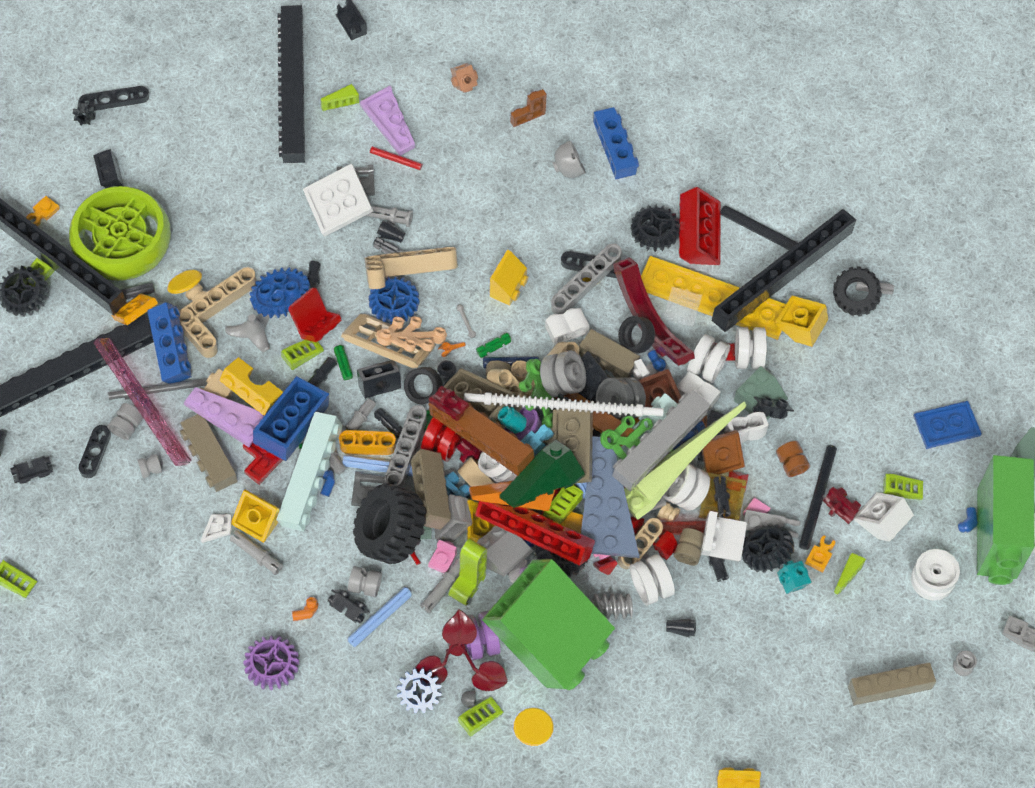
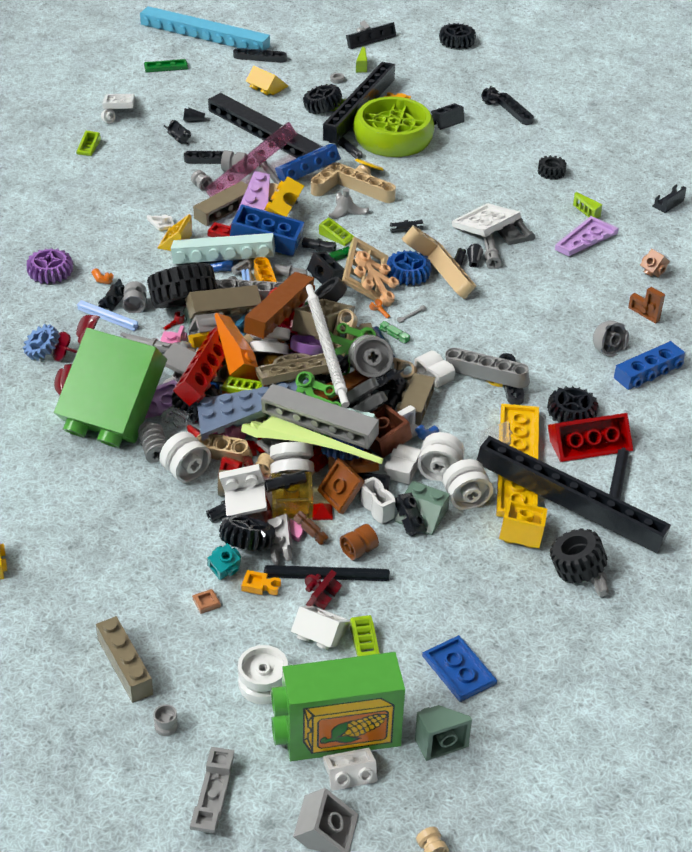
camera: 75 degrees right, 20 degrees down
light orange tile [111,294,158,325] -> none
light grey pin [230,530,283,575] -> none
blue gear [249,267,311,318] -> none
black brick [277,5,305,163] -> none
red bracket [288,288,342,342] -> none
bar [370,146,423,170] -> none
dark red hips [428,386,469,421] -> none
black cone [437,360,457,387] -> none
lime beam [448,539,487,606] -> none
lime slope [458,697,504,737] -> none
dark grey hinge [461,691,476,707] -> none
yellow slope [490,249,529,306] -> none
teal brick [498,406,527,434] -> none
dark green wedge [499,440,585,508] -> none
yellow piece [514,708,554,746] -> none
medium azure plate [521,424,554,457] -> none
dark red arch [613,257,695,366] -> none
black tyre [618,316,655,353] -> none
black cone [666,618,696,638] -> none
lime slope [834,553,866,595] -> none
none -> nougat tile [192,589,221,614]
none -> reddish brown axle [293,511,329,545]
none -> black tyre [538,155,567,180]

